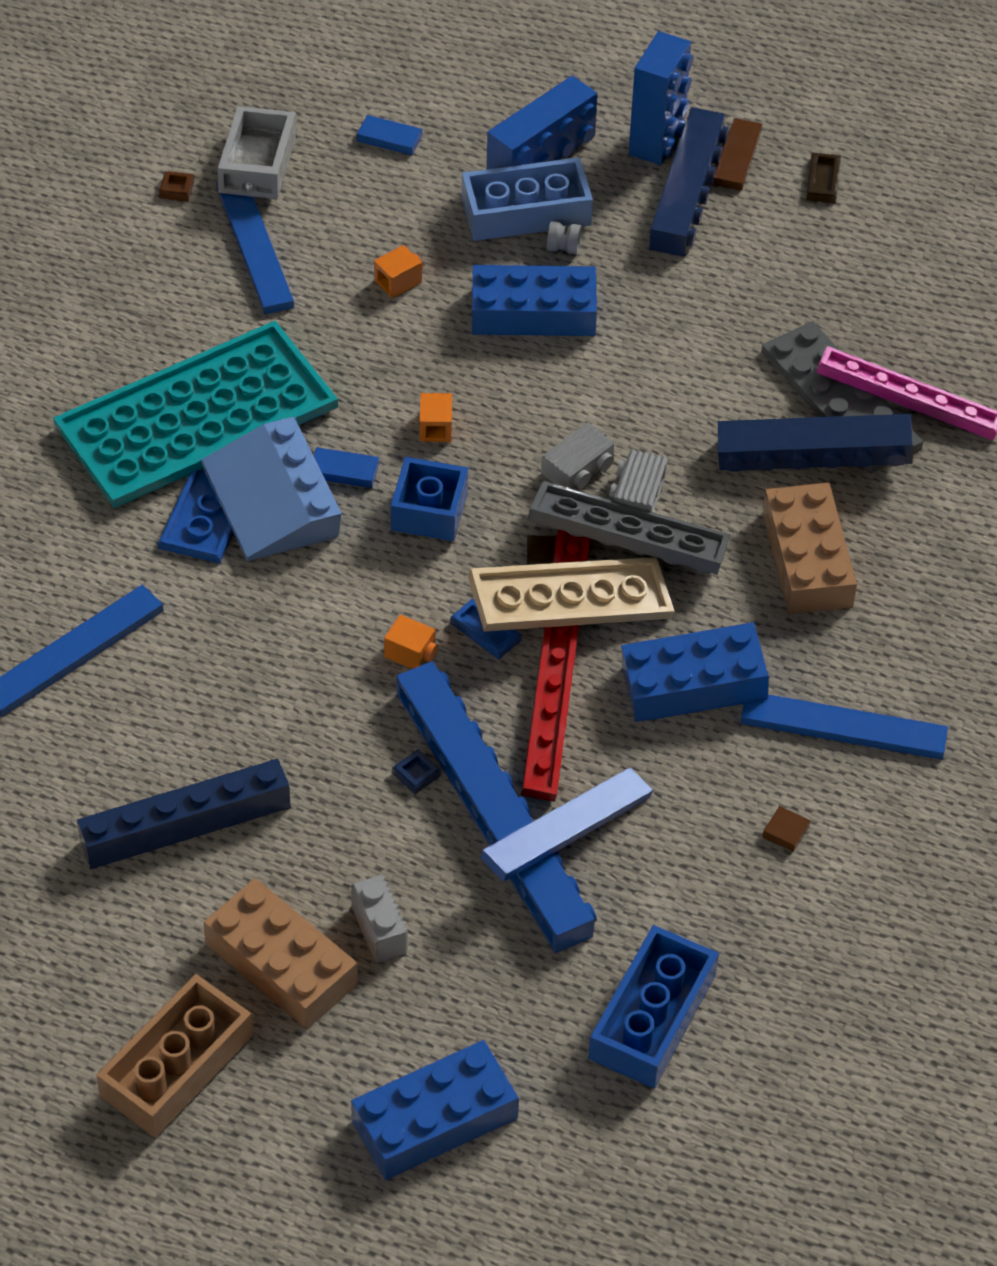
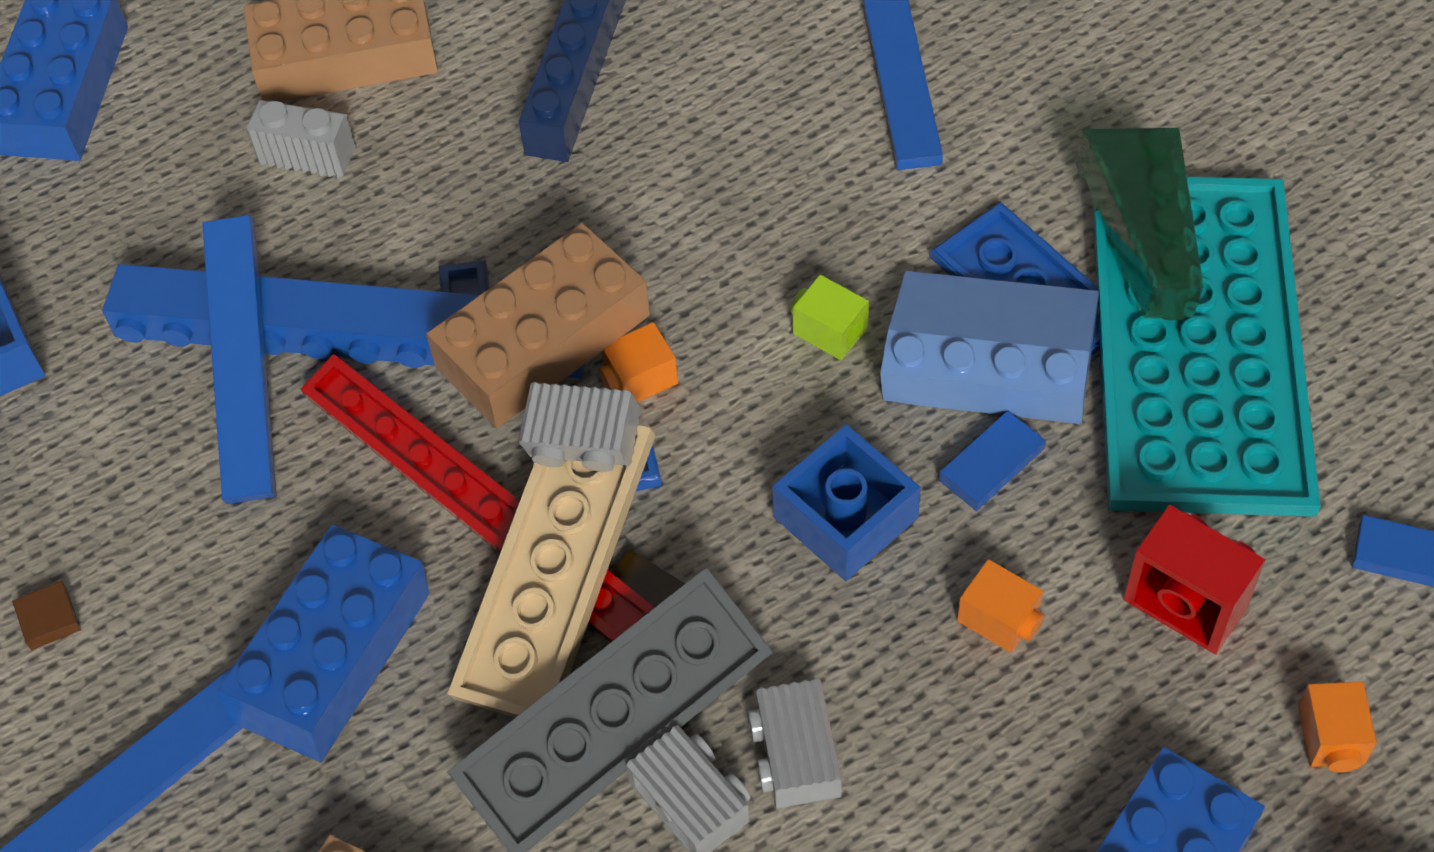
camera: 130 degrees right, 5 degrees up
none -> medium nougat brick [426,223,650,429]
none -> light grey brick [519,382,641,472]
none -> lime brick [790,275,869,361]
none -> clear green wedge [1075,128,1204,320]
none -> red brick [1124,504,1266,655]

